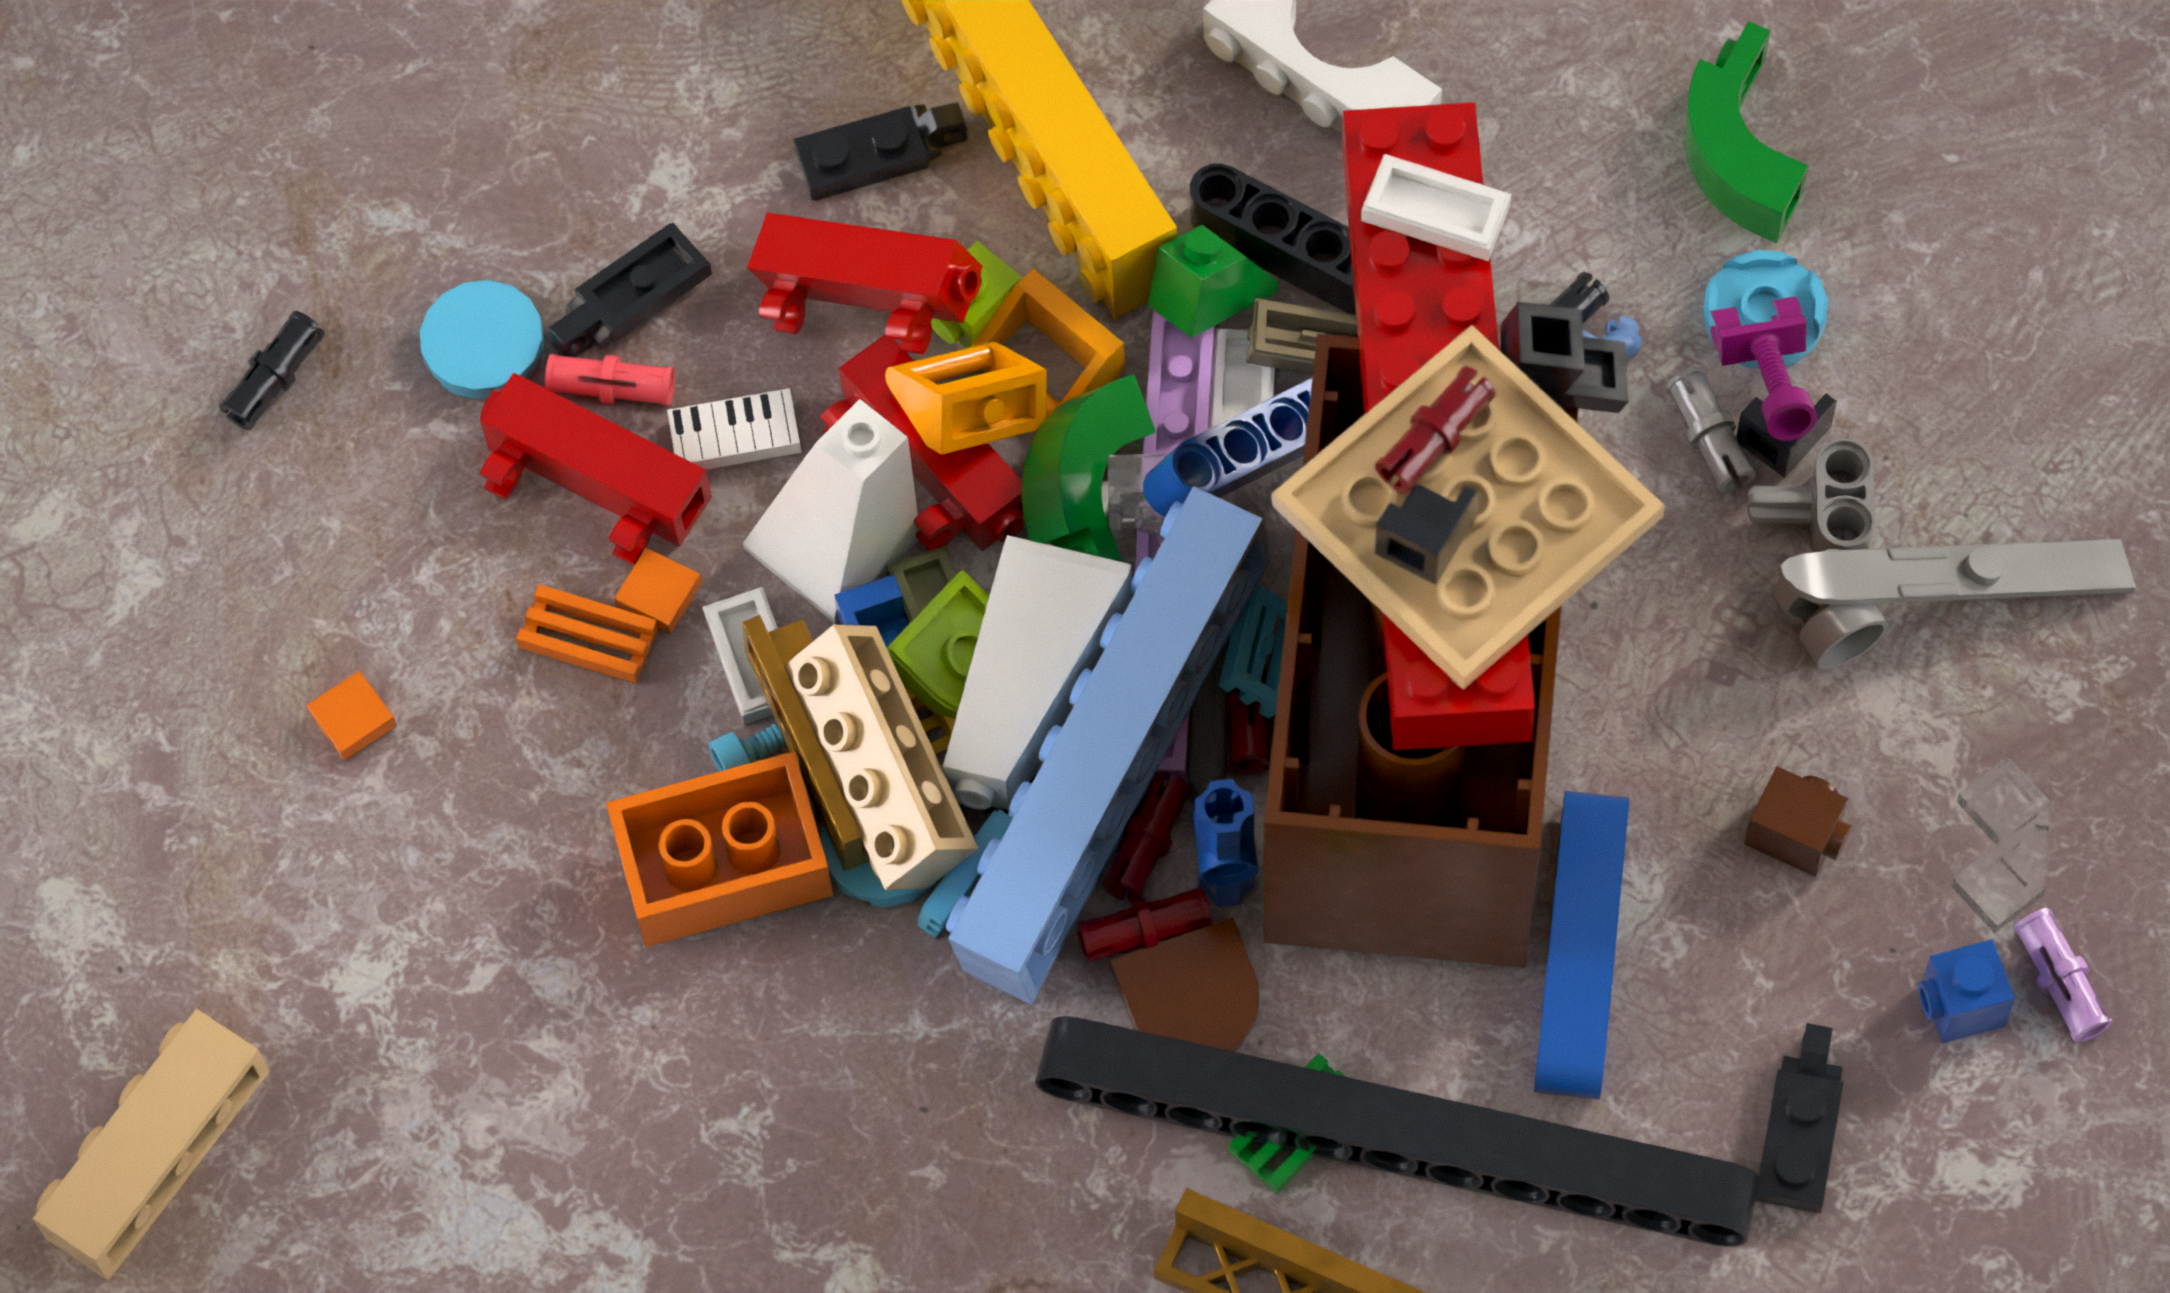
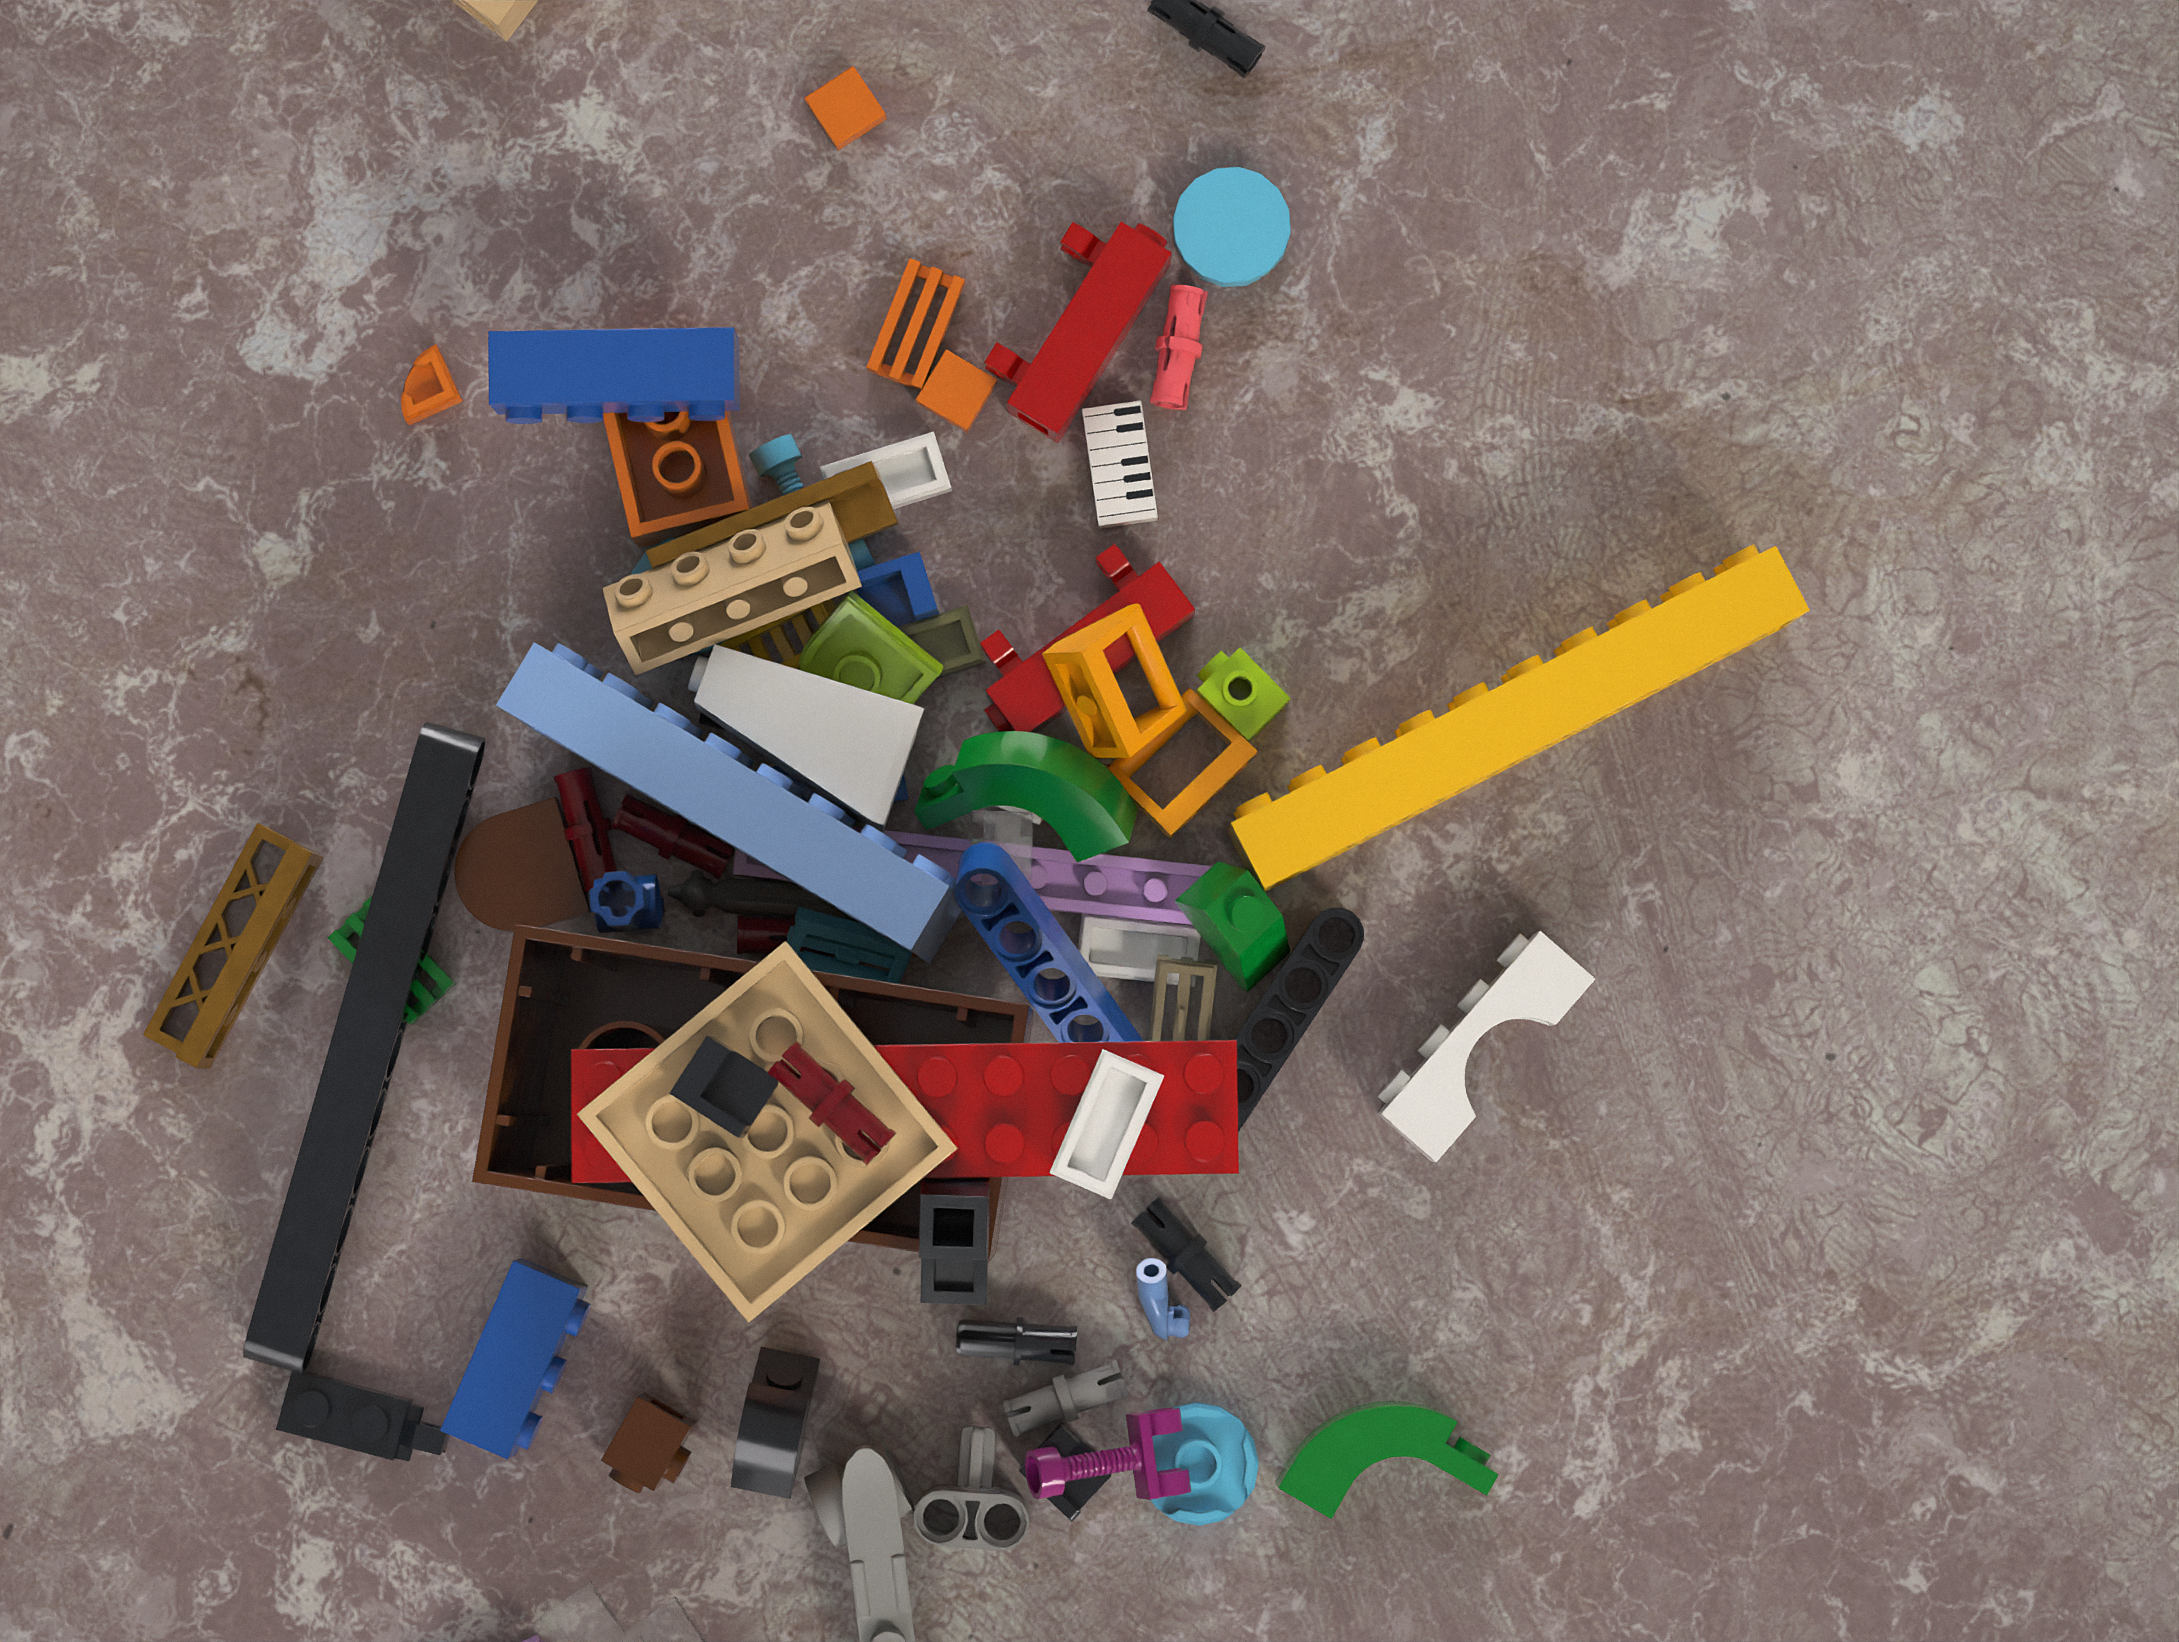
camera: 90 degrees right, 20 degrees up
black hinge [548,223,712,357] -> none
white slope [742,399,920,624] -> none
red brick [747,212,983,355] -> none
black hinge [793,102,967,201] -> none
medium azure tile [917,808,1013,939] -> none
blue beam [1534,791,1630,1100] -> none
blue brick [1918,939,2015,1043] -> none
none -> orange tile [401,344,463,426]
none -> blue brick [440,1258,591,1459]
none -> blue brick [488,327,740,424]
none -> black brick [731,1347,820,1499]
none -> black axle [955,1317,1077,1366]

